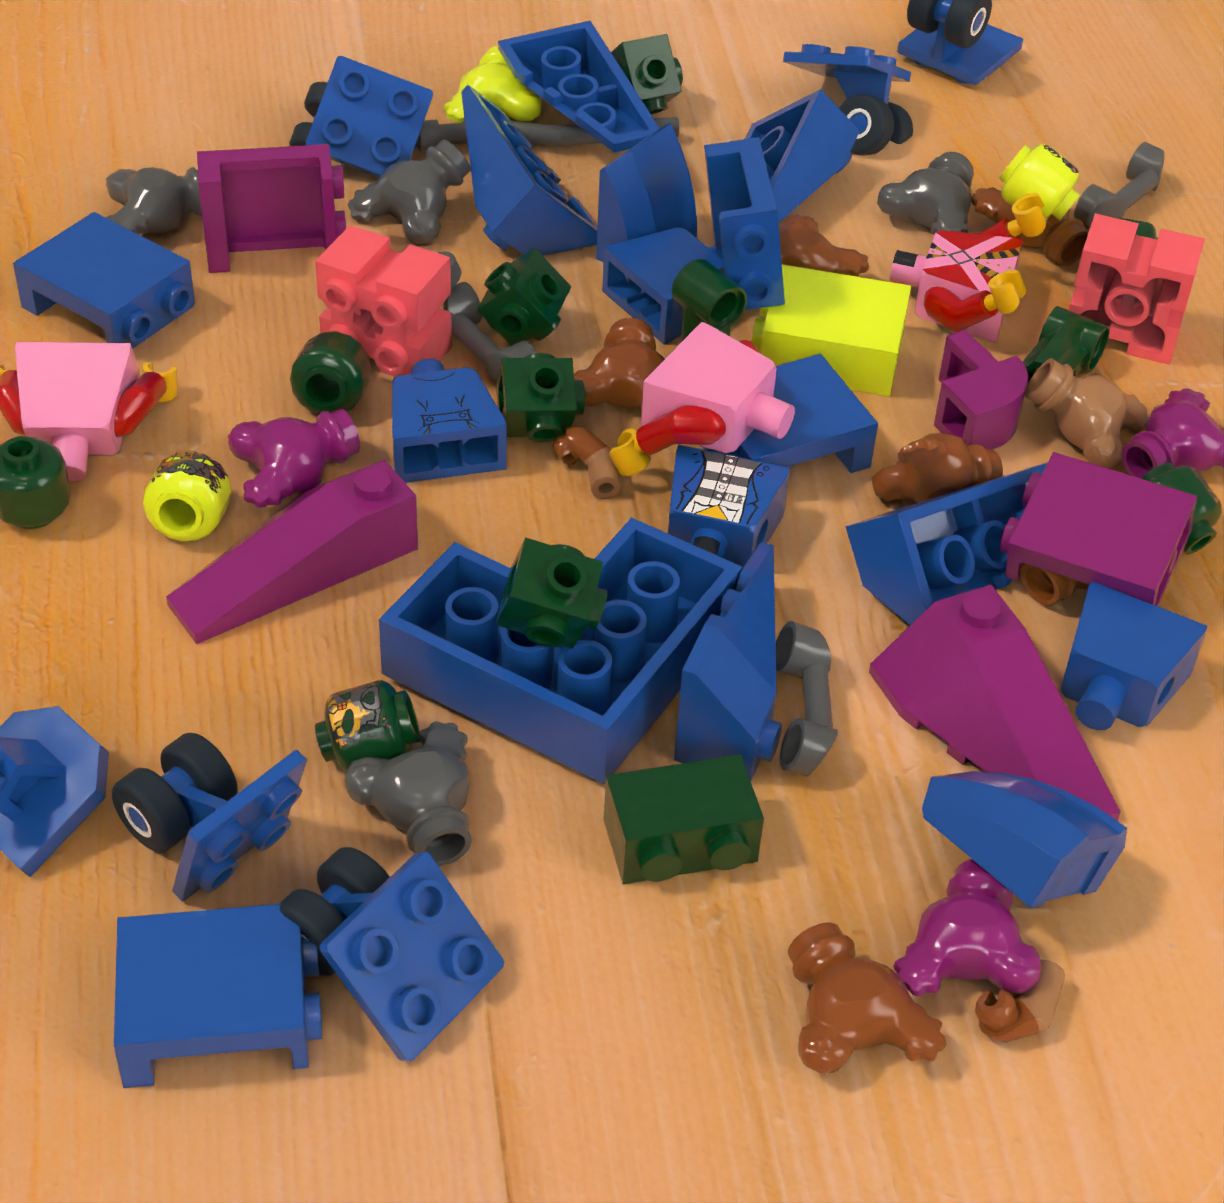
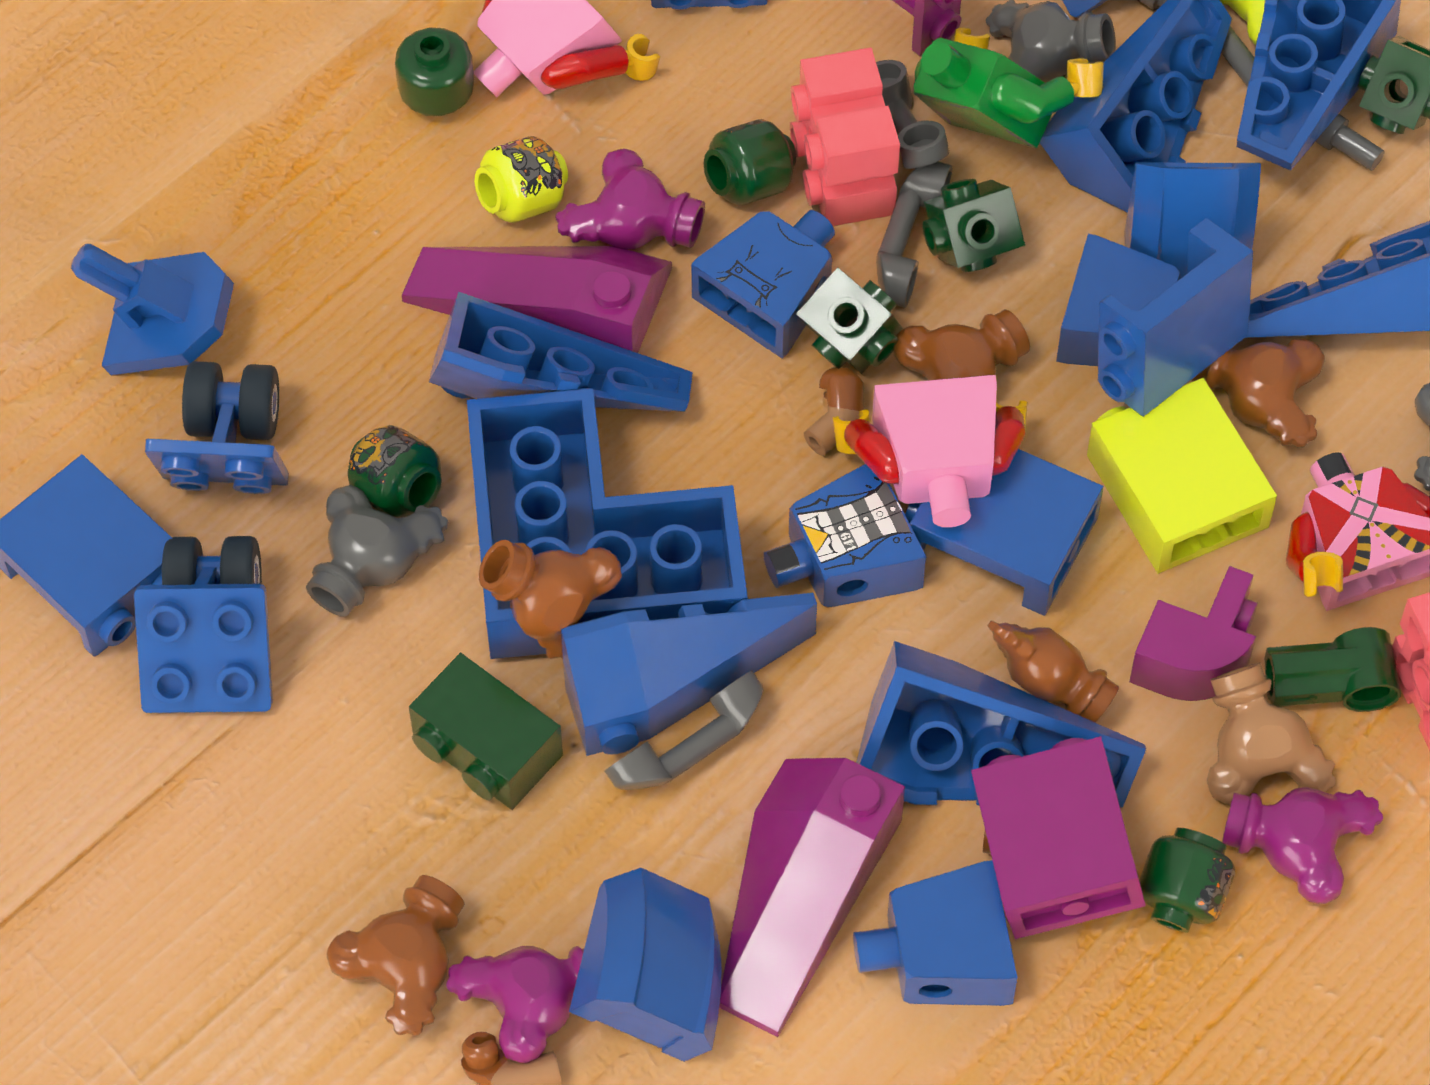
camera: 55 degrees right, 15 degrees up
dark green brick [496,537,607,649] -> none
dark green piece [671,259,747,342] -> none
none -> blue wedge [429,291,693,412]
none -> dark orange animal [479,540,622,659]
none -> green torso [913,27,1104,148]

